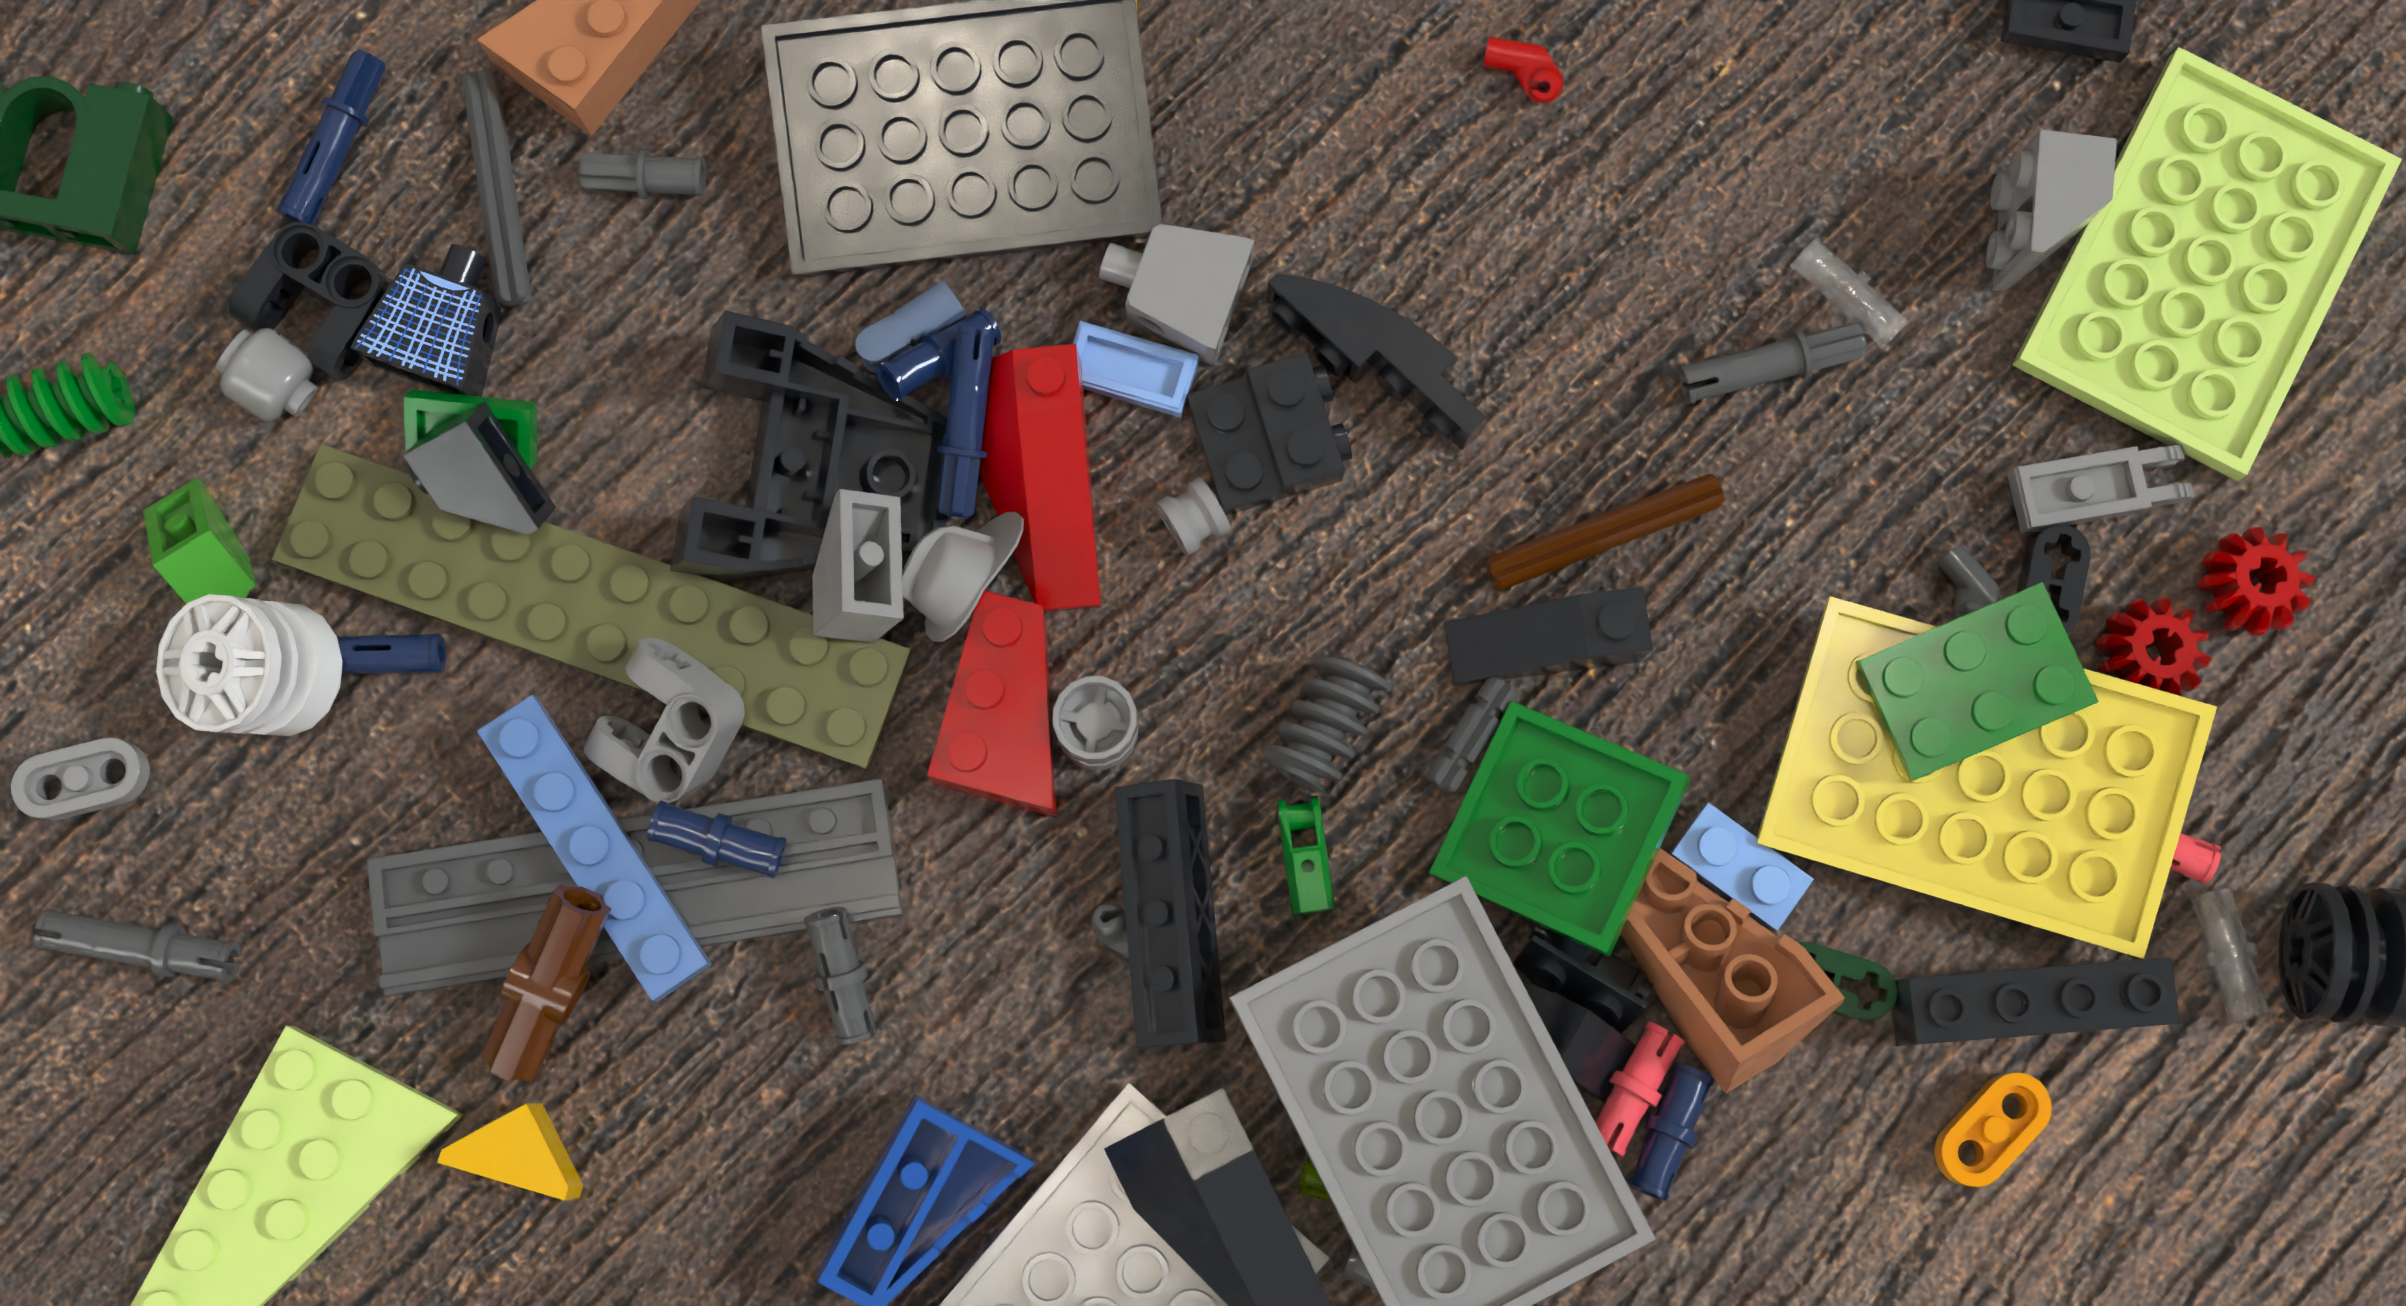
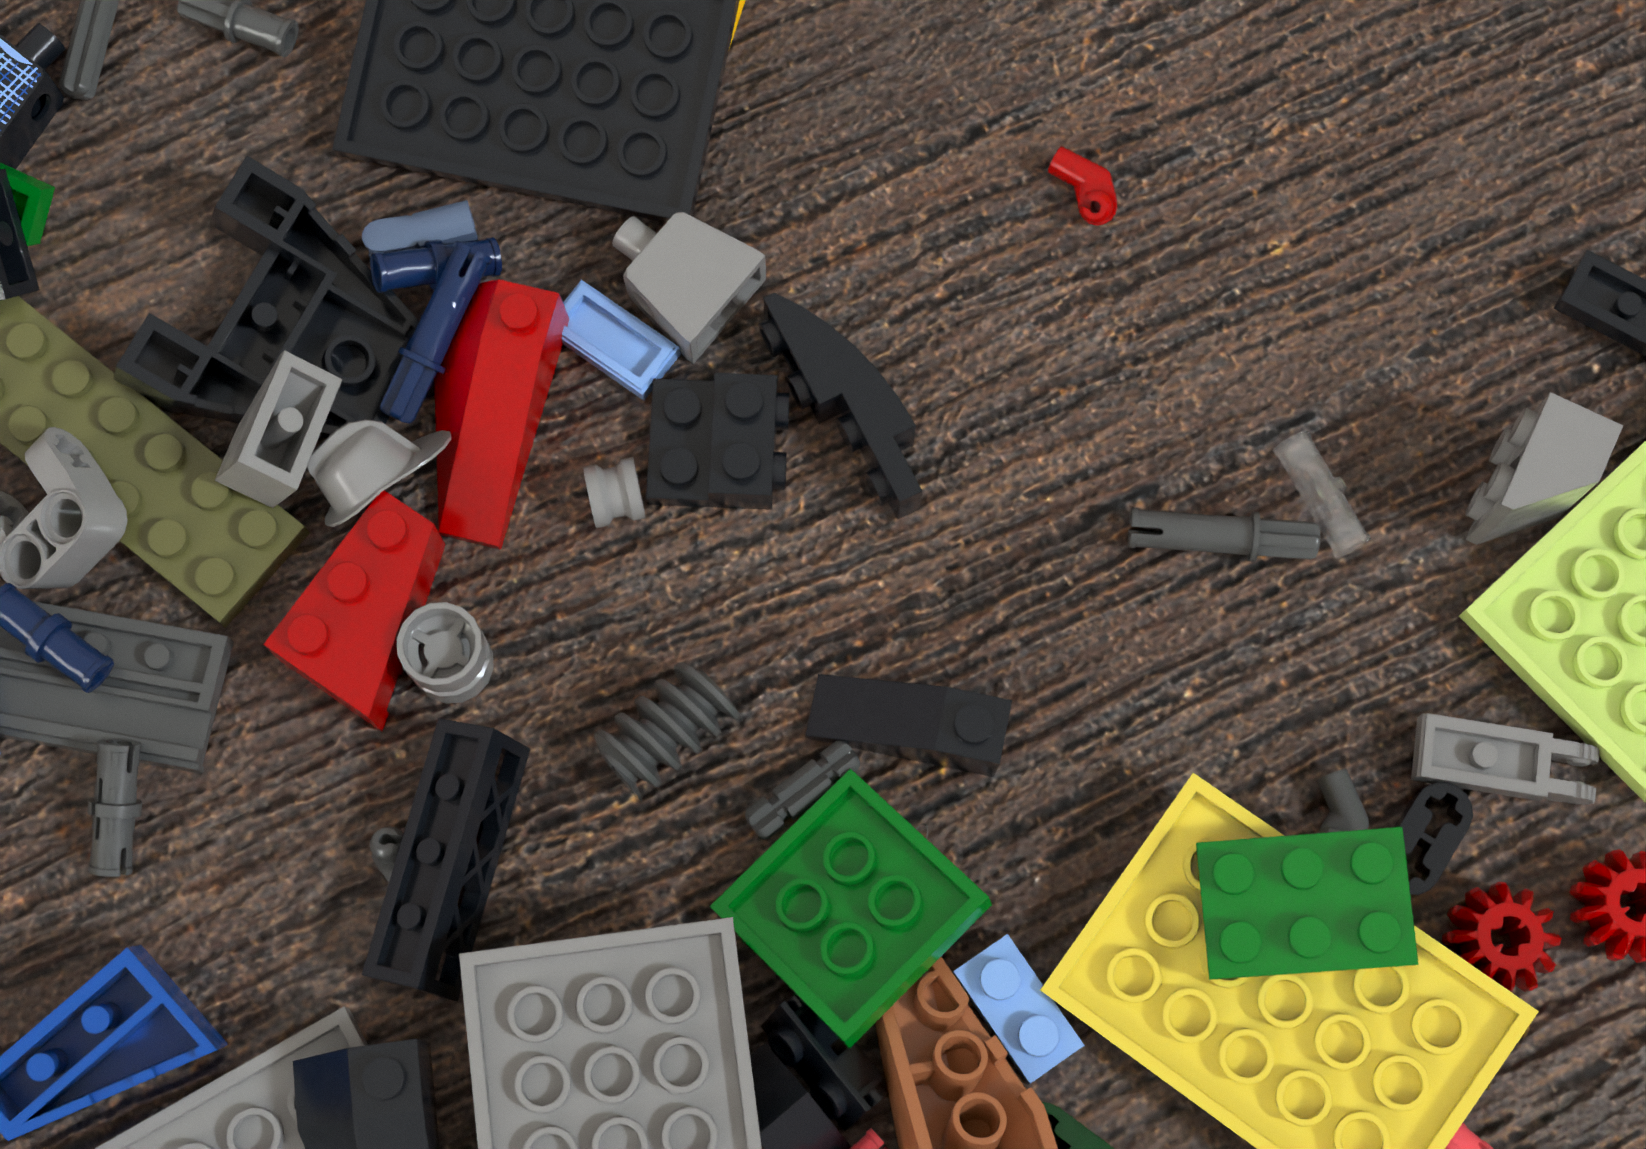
camera: 20 degrees right, 5 degrees down
green bar [1277,795,1335,916] -> none
reddish brown axle [1486,474,1725,590] -> none

